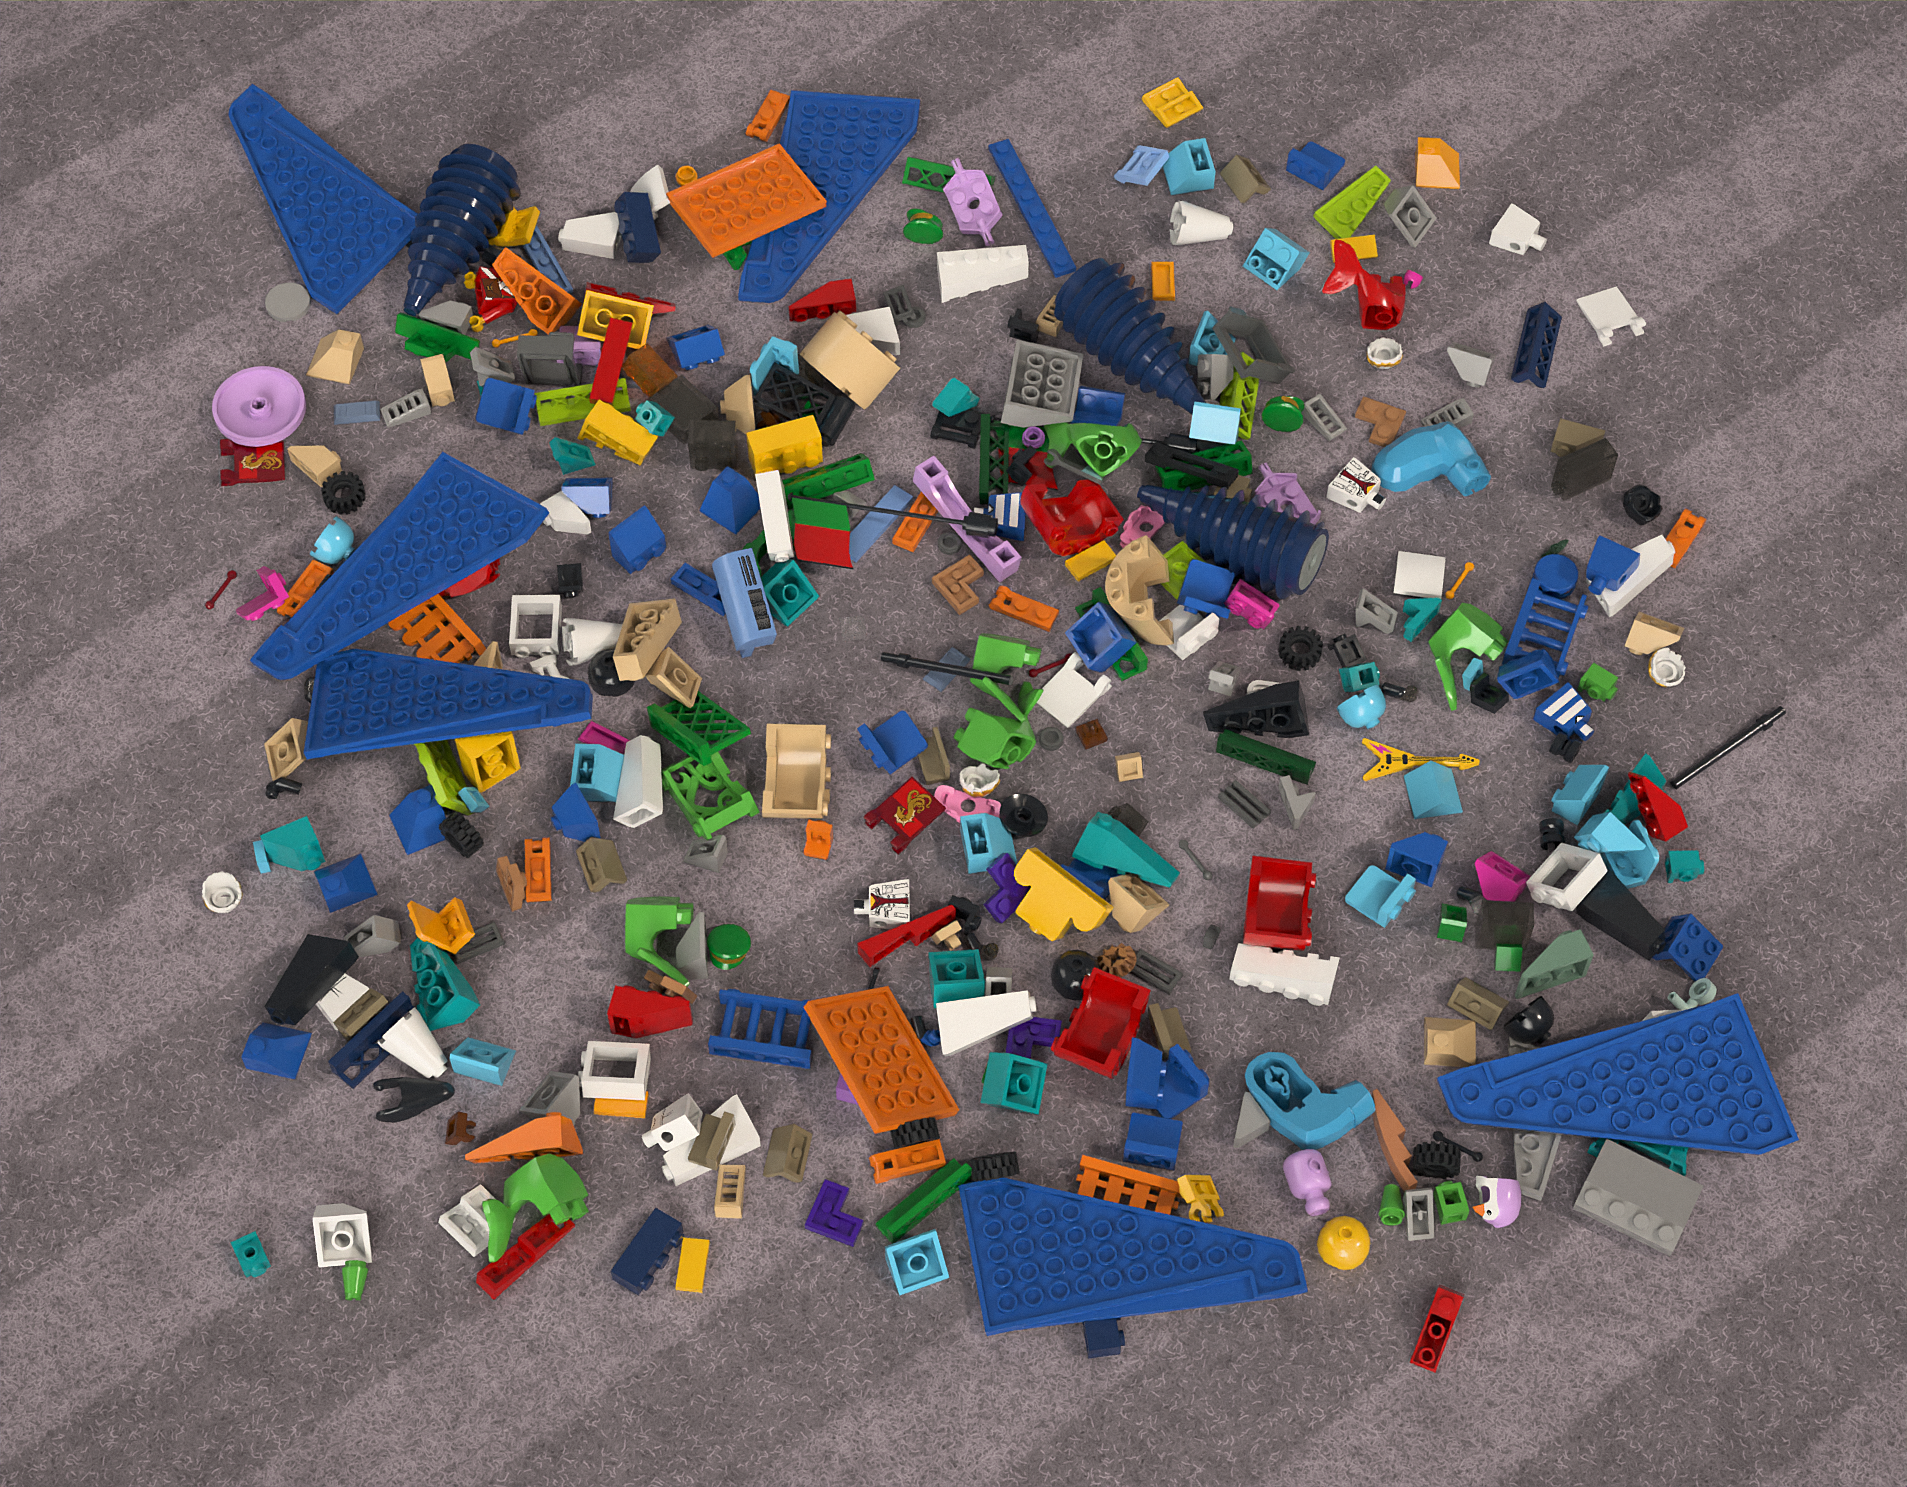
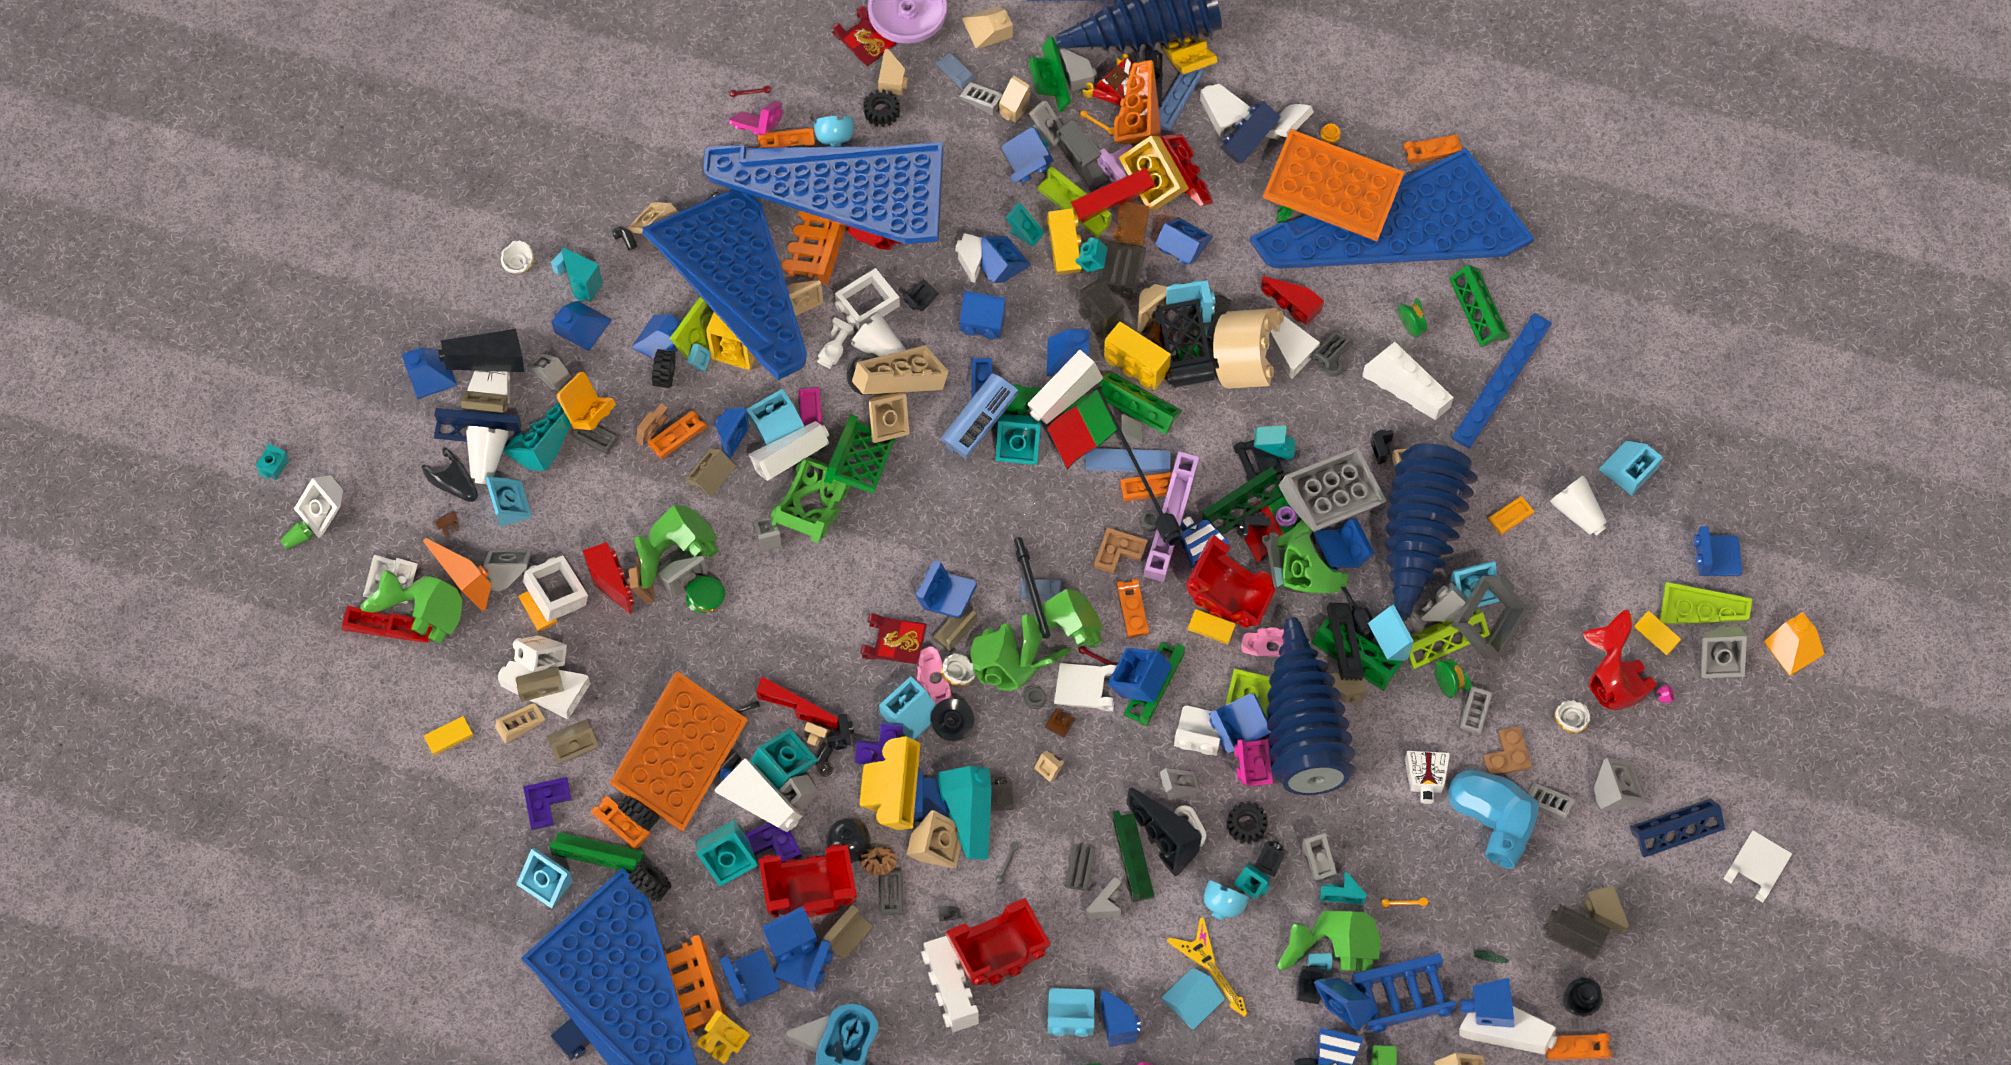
camera: 55 degrees right, 5 degrees up
dark blue brick [610,1208,684,1296] -> none
blue fence [708,989,812,1069] -> none
tan cylinder [762,724,831,819] -> none
orange bracket [804,820,833,860] -> none
white torso [854,879,910,930] -> none
lavender plate [943,158,1002,246] -> none
tan cylinder [1105,535,1174,645] -> none
light blue plate [1114,145,1169,186] -> none
yellow slope [1141,77,1203,128] -> none
dark tan panel [1220,155,1271,203] -> none
medium azure slope [1243,228,1310,290] -> none
lavender plate [1254,463,1321,524] -> none
arm [1381,682,1419,702] -> none
white slope [1394,551,1445,599] -> none
white torso [1489,203,1547,255] -> none
blue head [1532,554,1579,599] -> none

